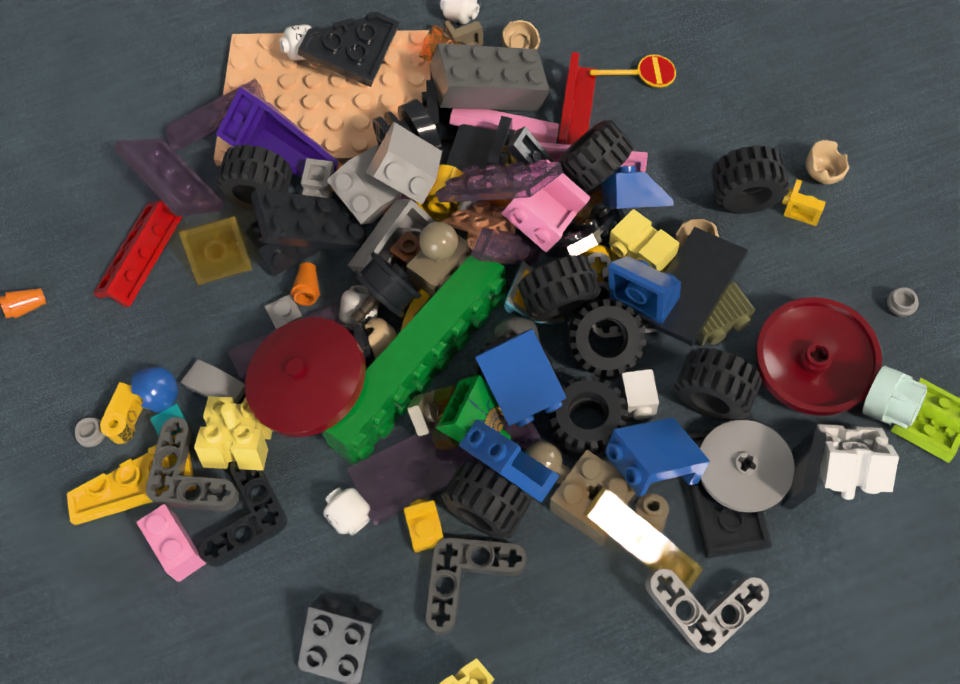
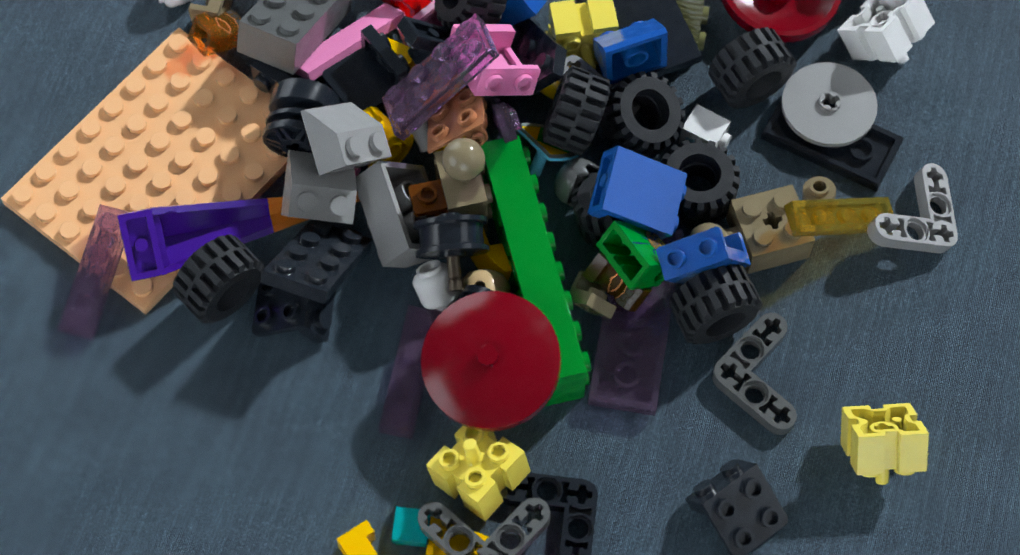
camera: 60 degrees left, 0 degrees up
red fence [93,199,183,308] -> none
clear purple plate [114,139,224,216] -> none
blue hair [131,367,178,413] -> none
clear yellow slope [179,216,252,285] -> none
light grey slope [180,359,245,404] -> none
light grey plate [265,294,303,330] -> none
white head [280,24,312,61] -> none
orange cone [291,262,320,306] -> none
black plate [298,12,400,87] -> none
light grey slope [301,158,334,198] -> none
white head [324,488,371,535] -> none
yellow bracket [404,499,444,553] -> none
blue panel [605,417,710,497] -> none
black tile [781,430,827,510] -> none

